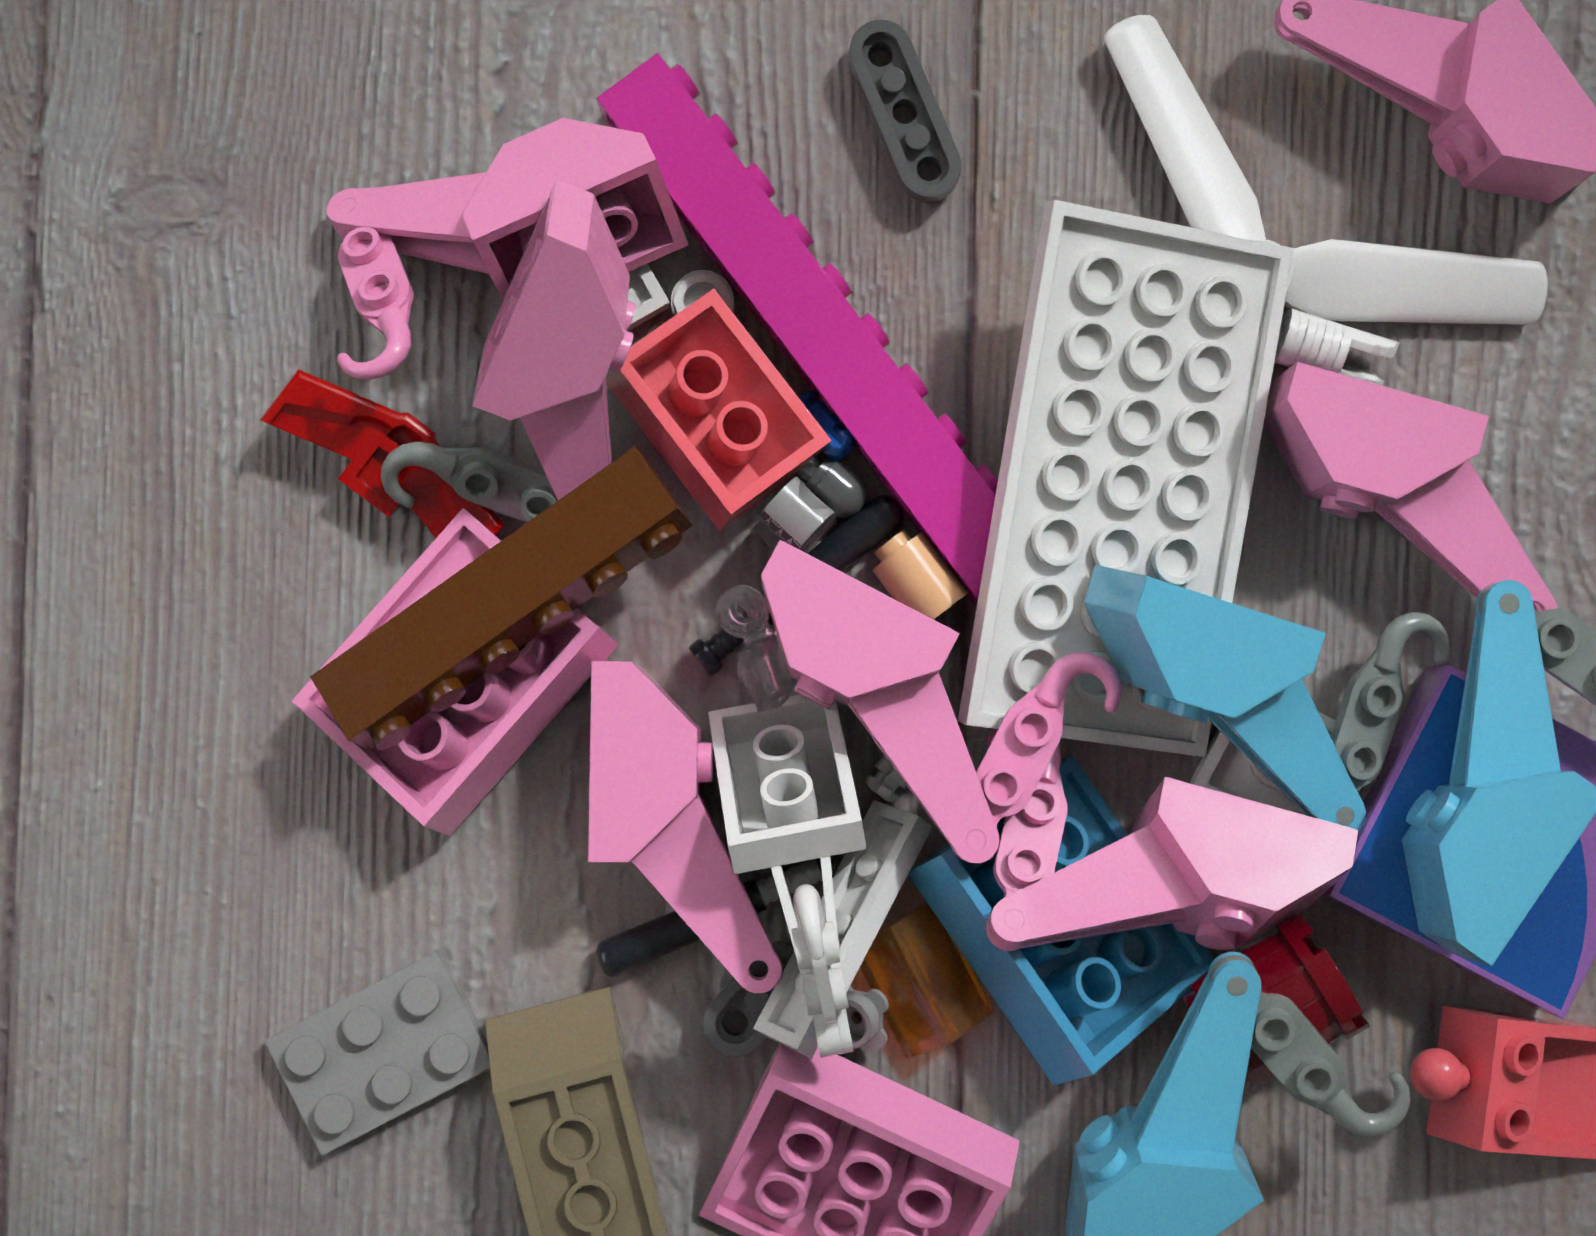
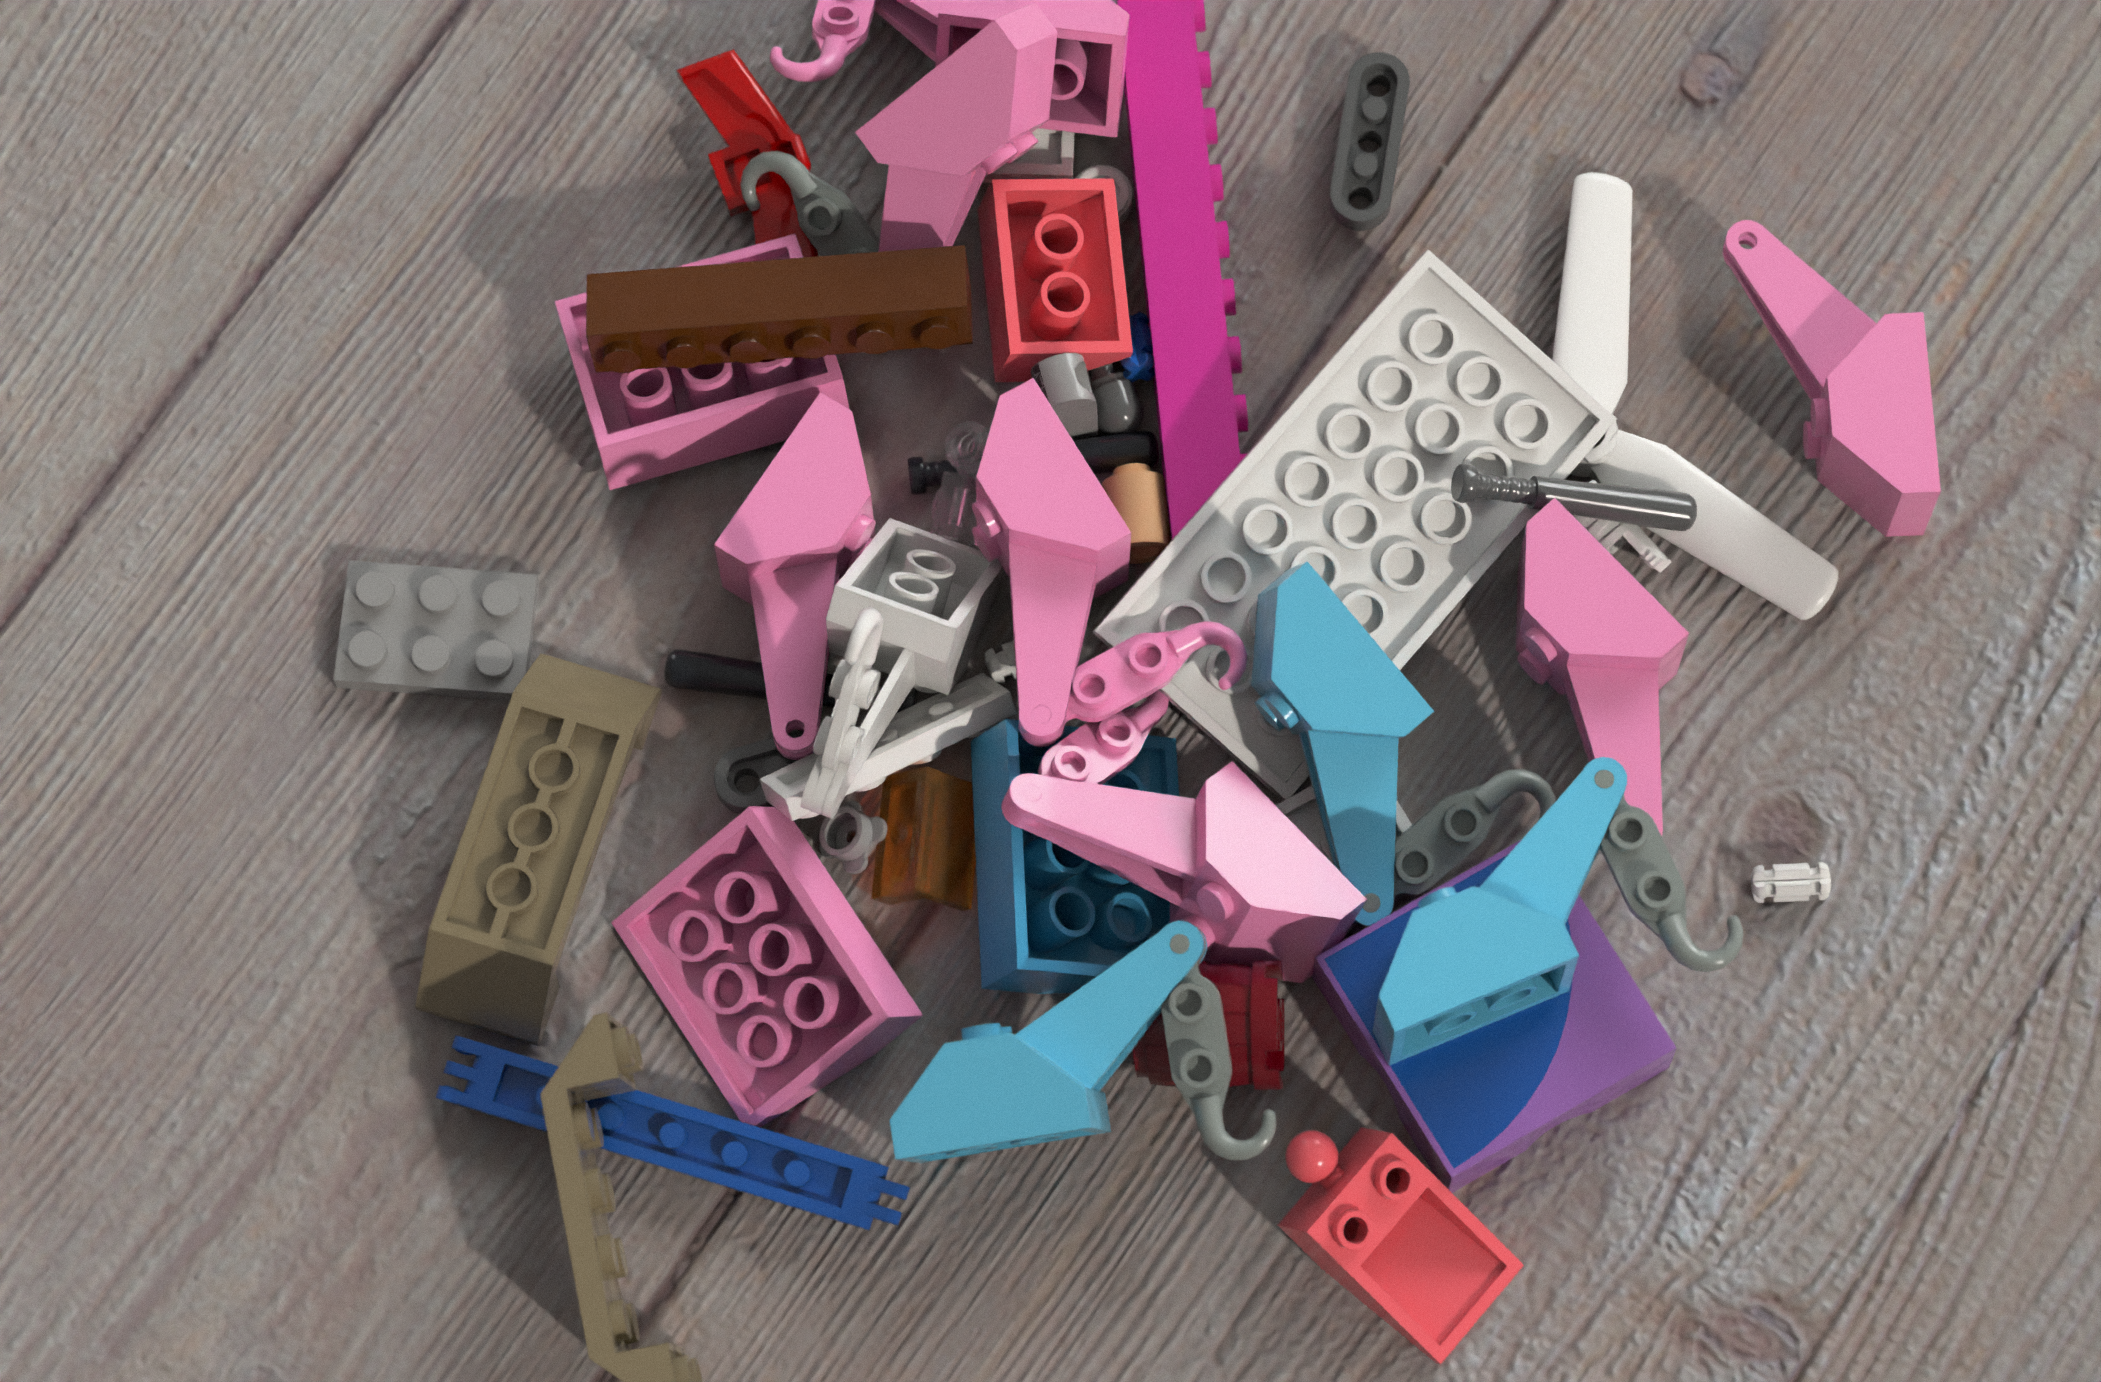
camera: 35 degrees right, 15 degrees down
none -> dark grey piece [1451,464,1697,531]

